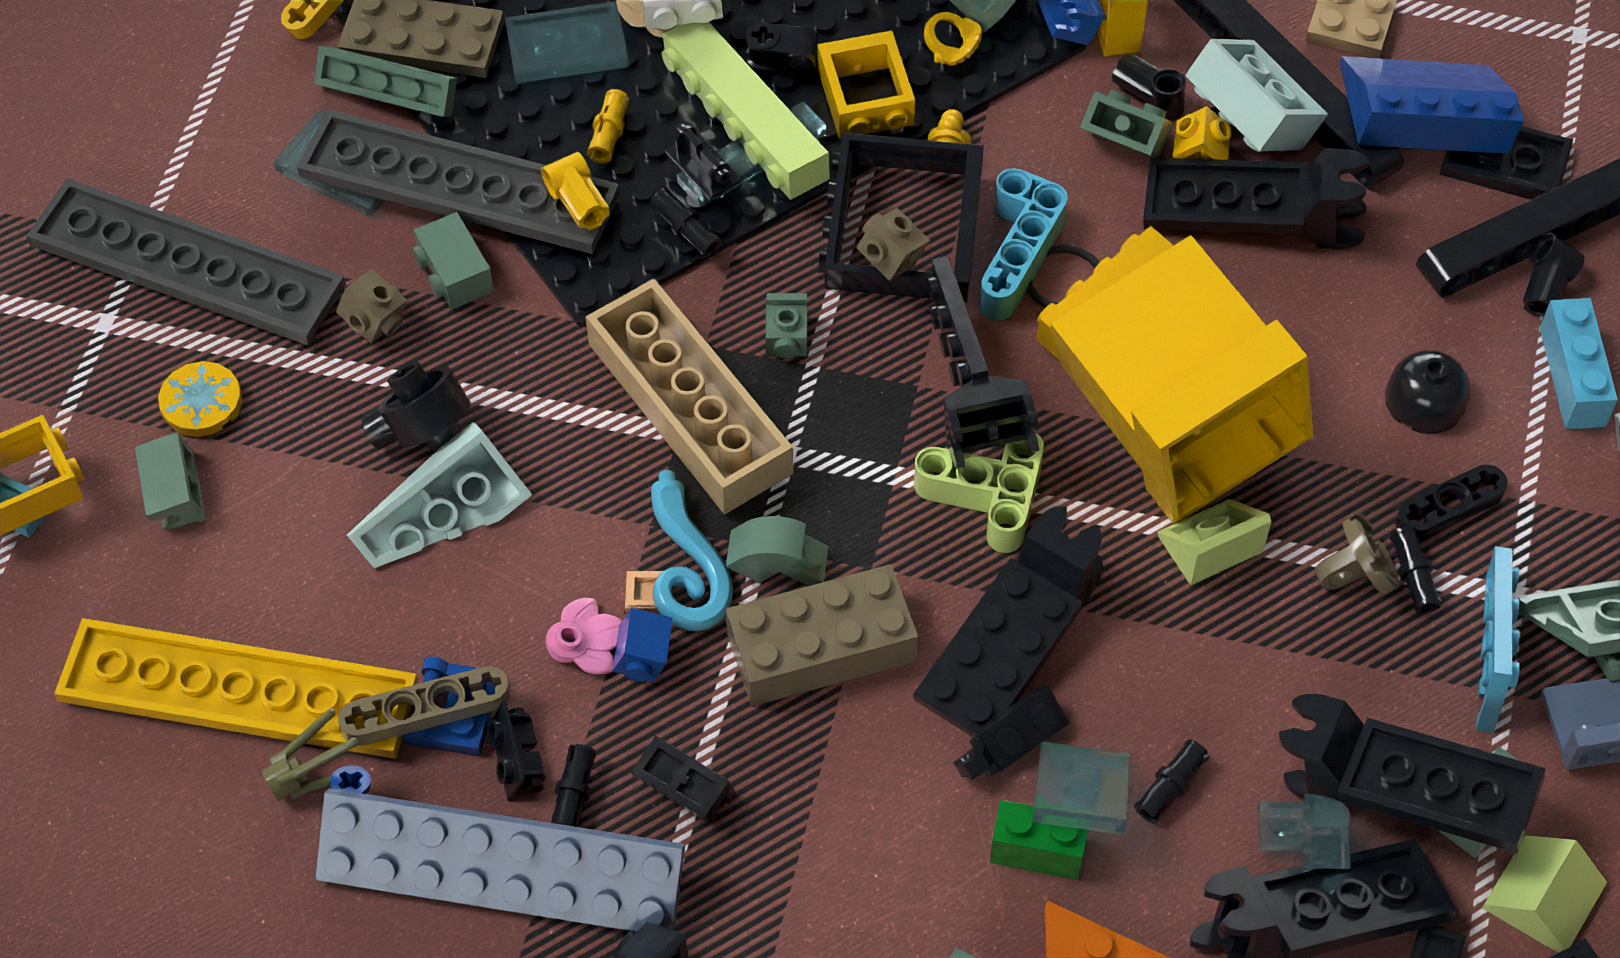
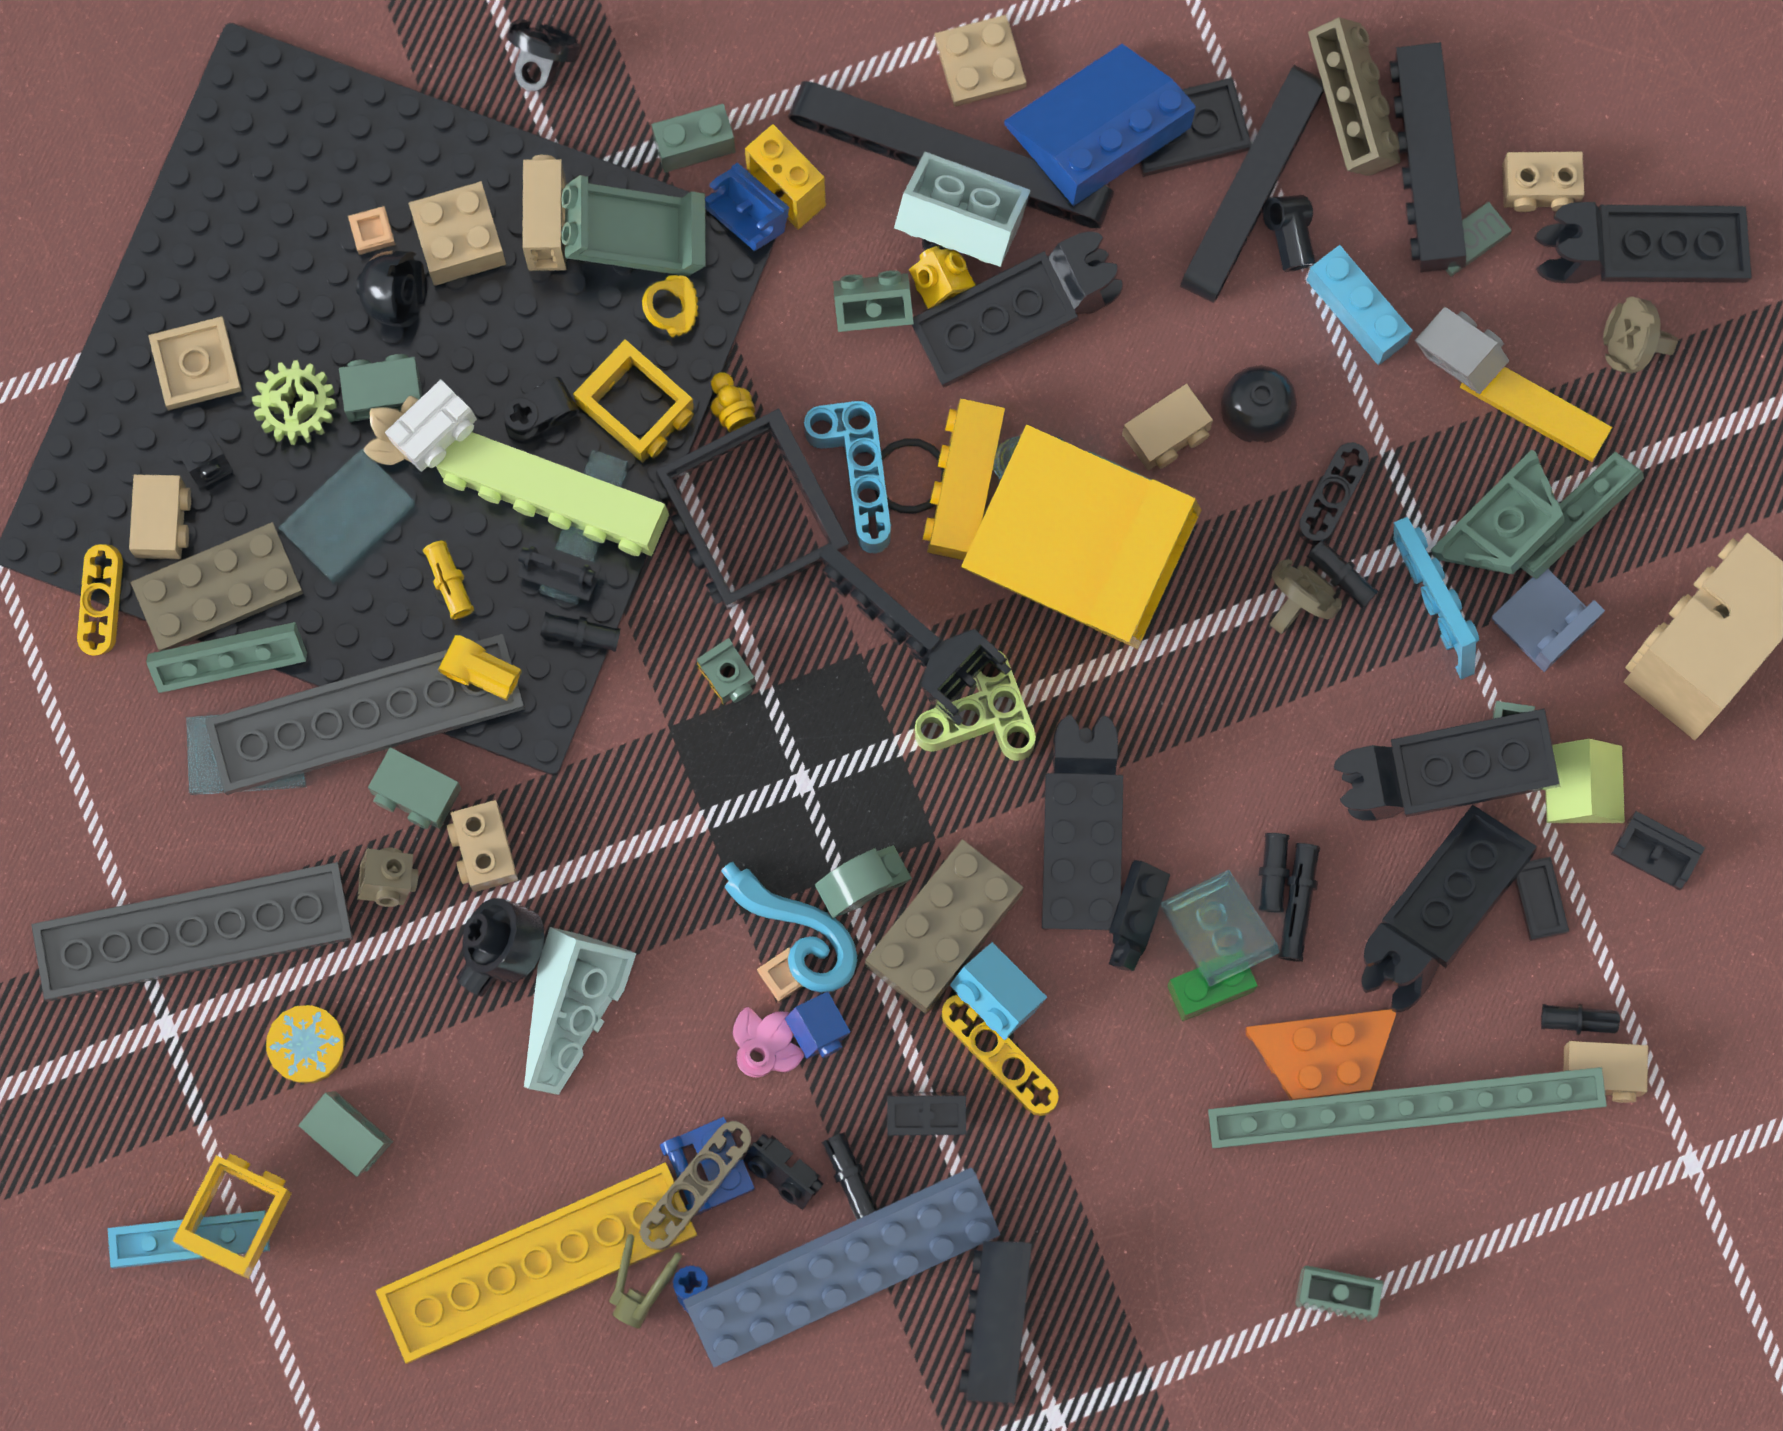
camera: 35 degrees left, 20 degrees up
tan brick [586,279,793,515] -> none
dark tan brick [856,207,930,281] -> none
black piece [1112,53,1186,120] -> none
yellowish green slope [1158,499,1271,585] -> none
clear light blue brick [1257,794,1351,869] -> none
none -> tan brick [447,800,518,892]
none -> yellow beam [942,995,1059,1116]
none -> medium azure brick [950,942,1047,1040]
none -> tan brick [1122,384,1213,471]
none -> black pin [1278,843,1321,962]

